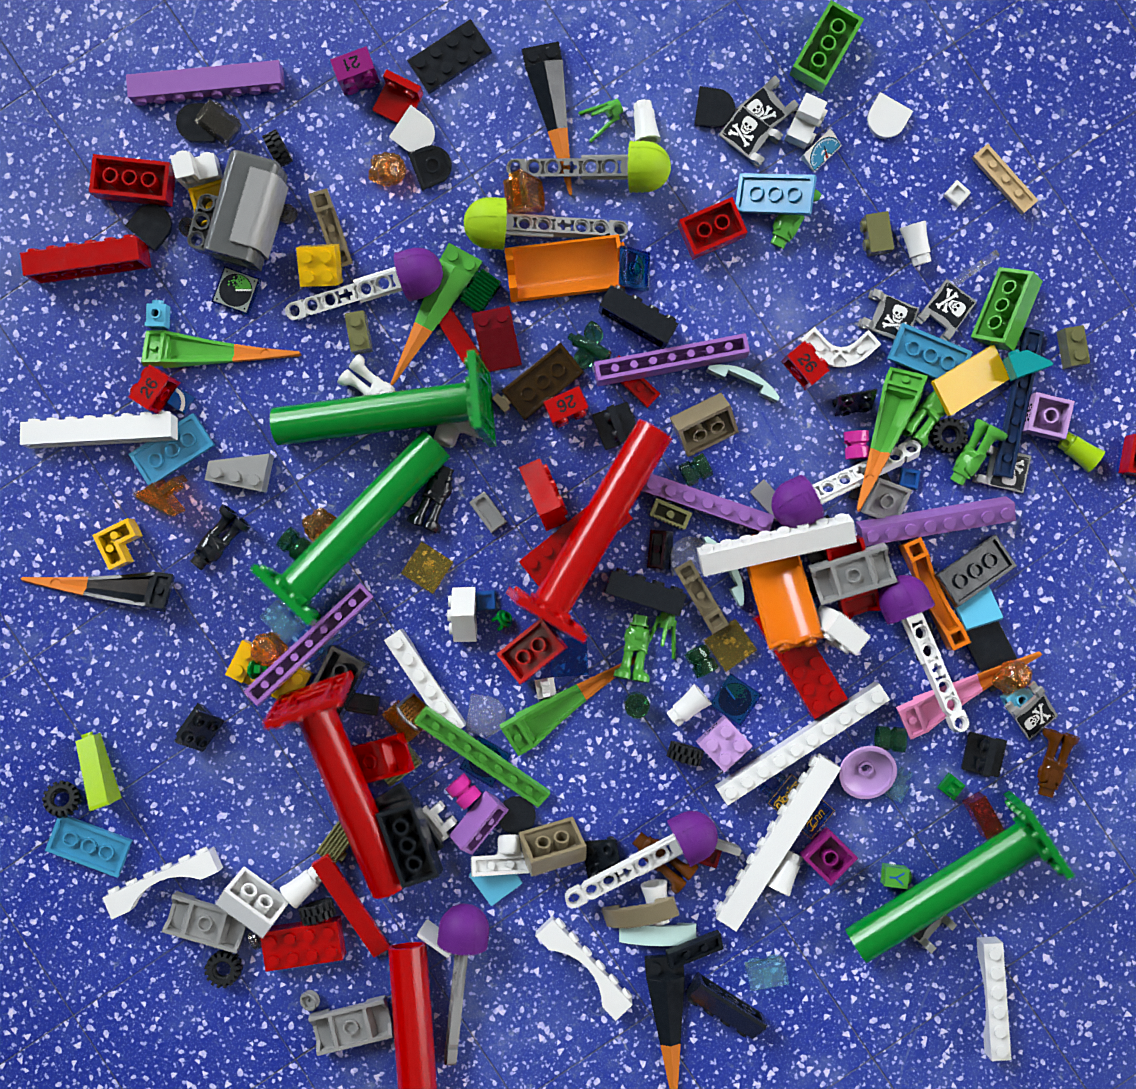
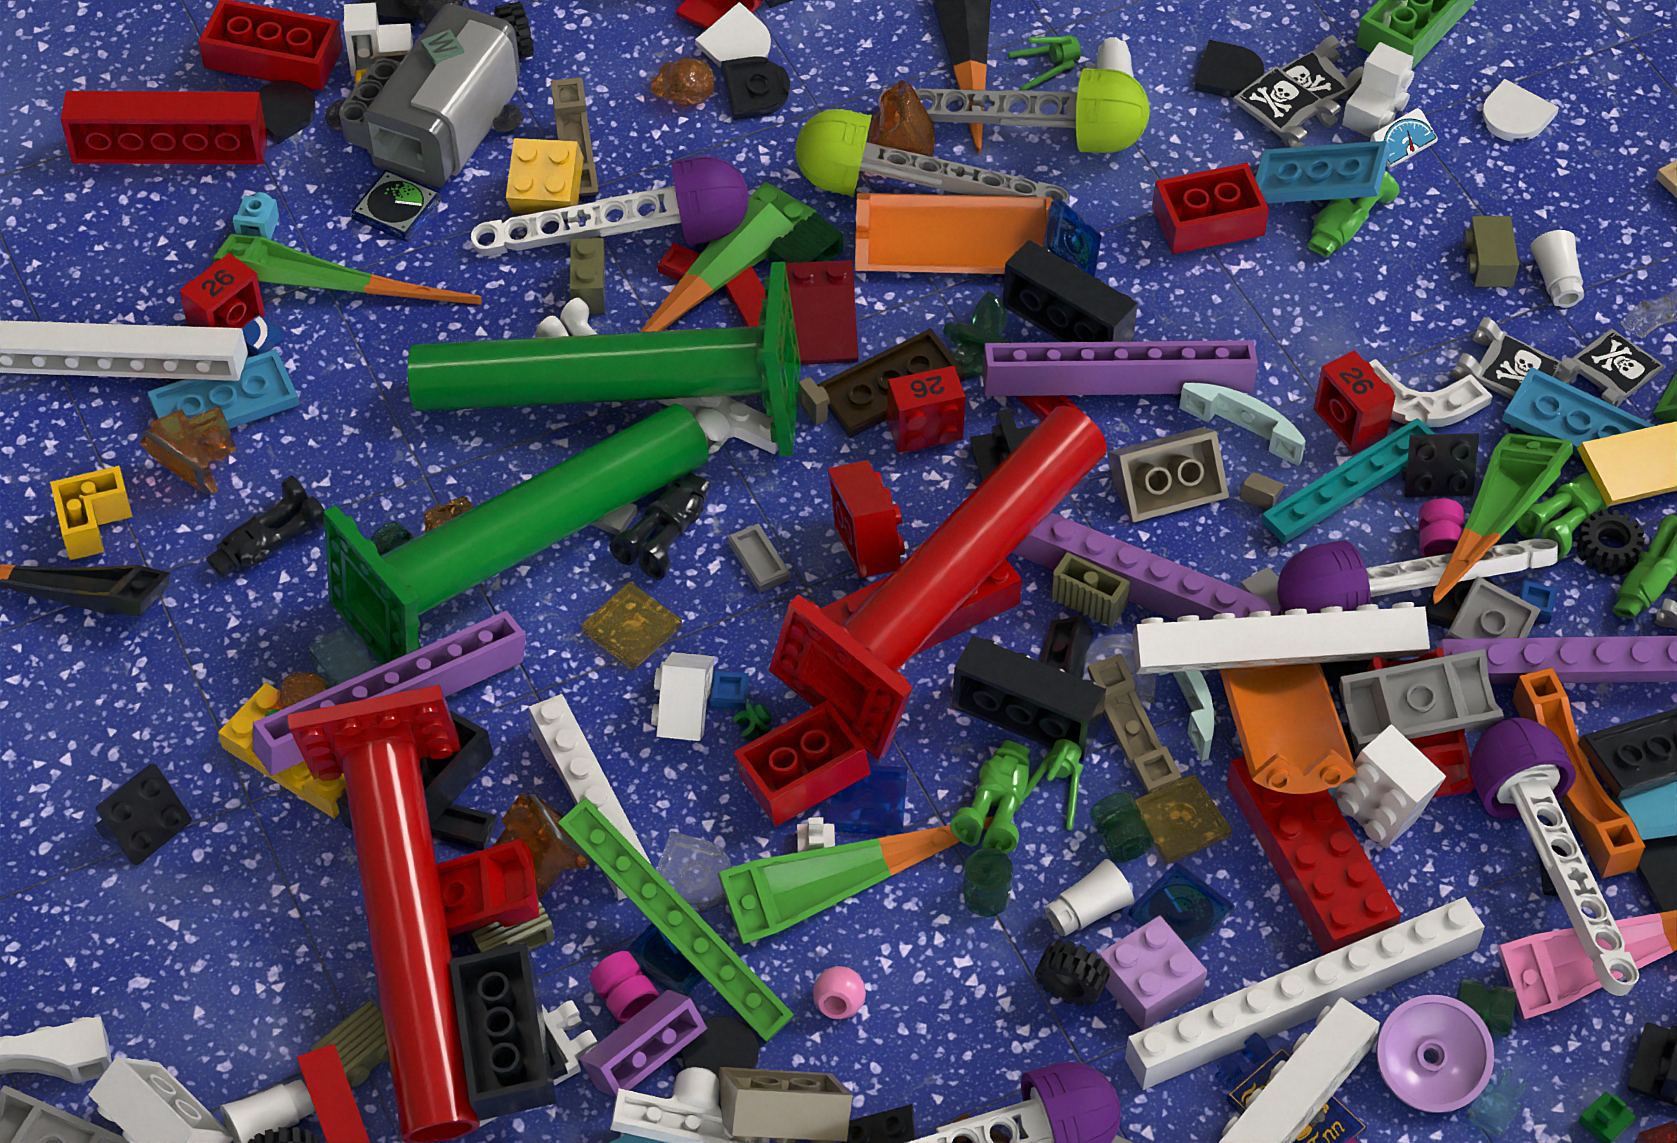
camera: 10 degrees right, 35 degrees down
light grey wedge [205,454,274,493] -> none
clear green wheel [678,453,713,486] -> none
white tile [943,180,971,208] -> none
none -> sand green tile [421,29,464,67]
none -> red tile [657,243,700,281]
none -> bright pink piece [813,966,866,1020]
none -> dark tan slope [1240,472,1285,510]
none -> teal plate [1261,418,1435,544]

